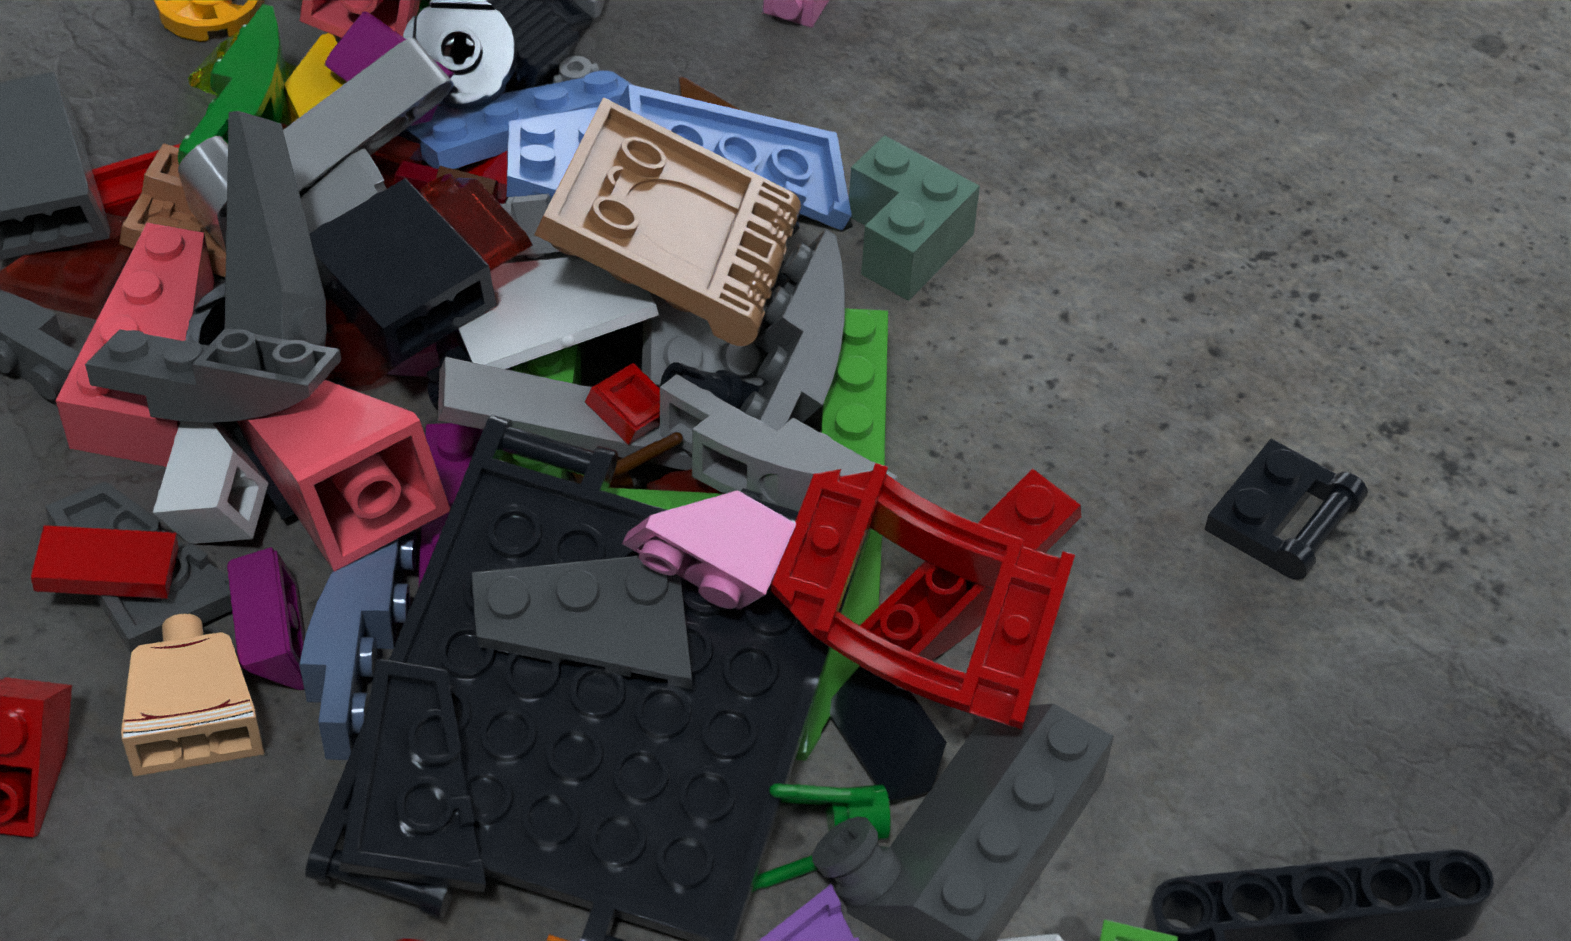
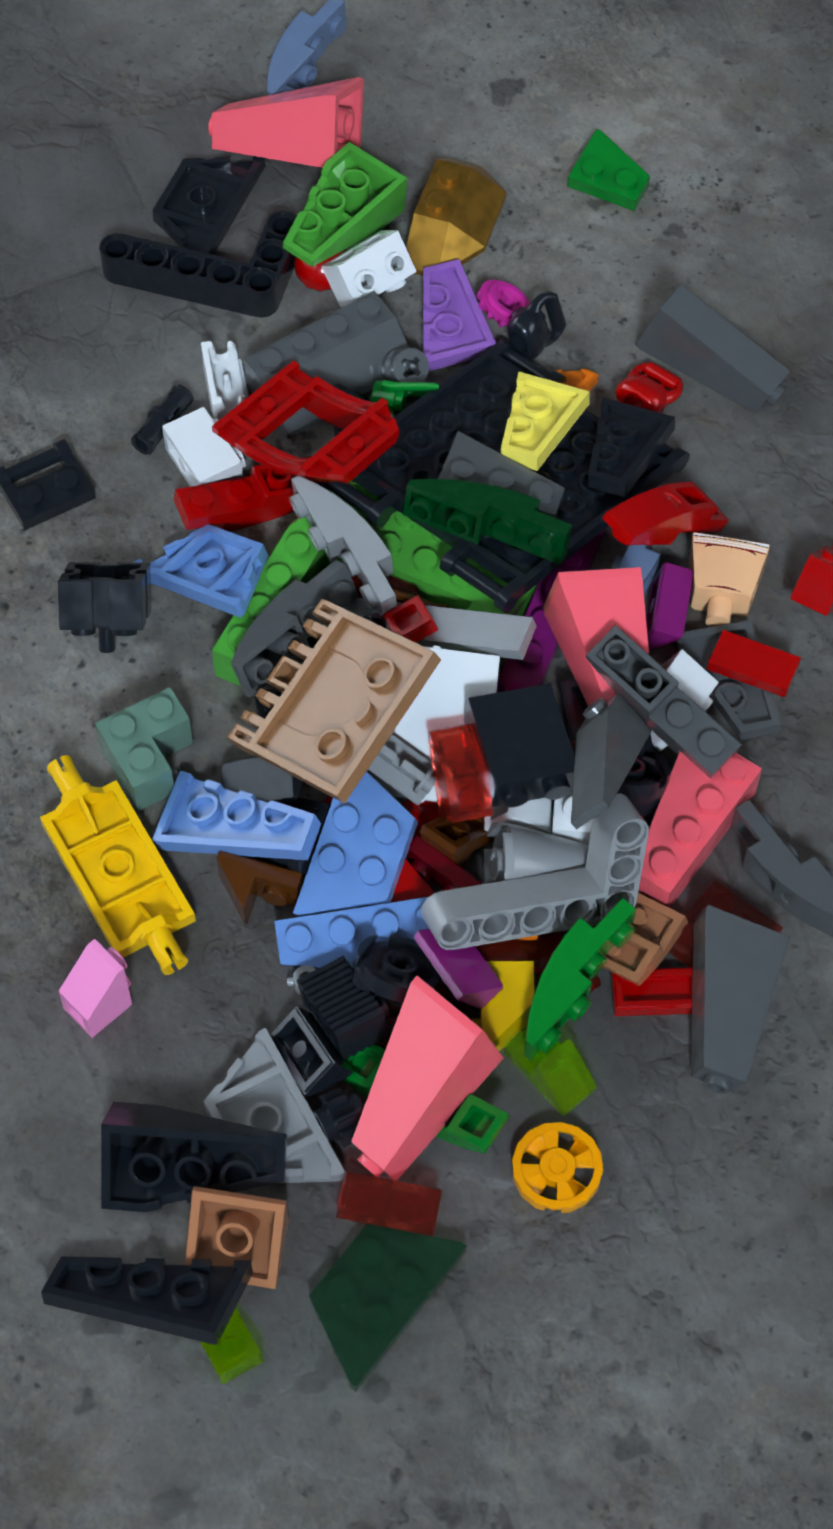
camera: 155 degrees left, 10 degrees up
bright pink slope [622,490,796,610] -> none
none -> yellow plate [40,755,196,975]
none -> black brick [58,562,151,653]
none -> black pin [131,385,194,455]
none -> medium blue wing [134,524,268,618]
none -> white brick [162,407,246,487]
none -> white hinge [201,341,248,420]
none -> dark green slope [403,479,572,565]
none -> light yellow wing [501,372,590,471]
none -> red slope [602,481,729,546]

